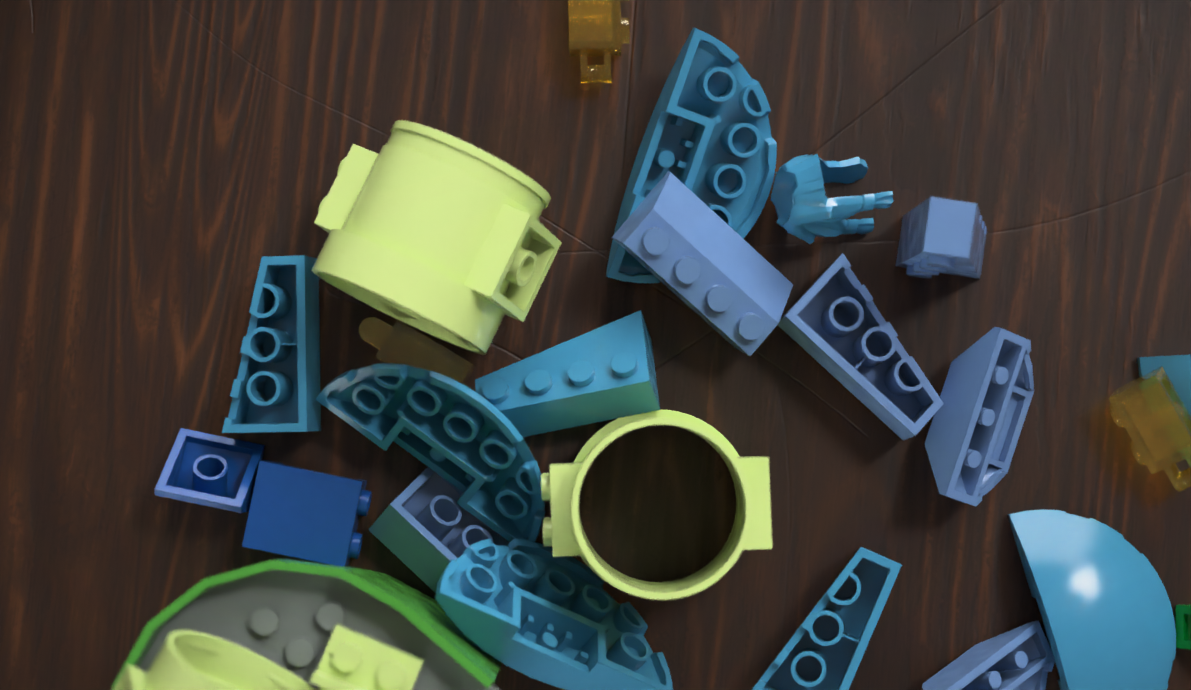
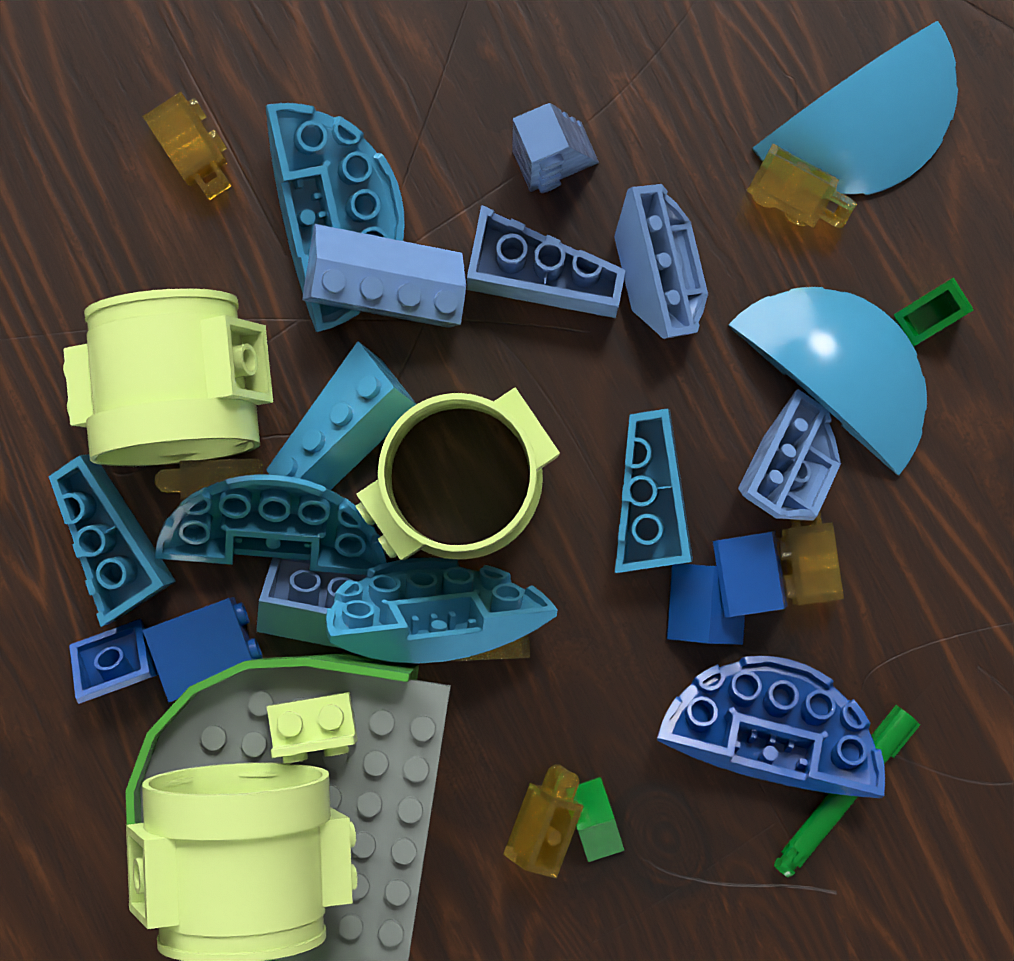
camera: 30 degrees left, 0 degrees up
dark azure piece [771,154,894,244] -> none

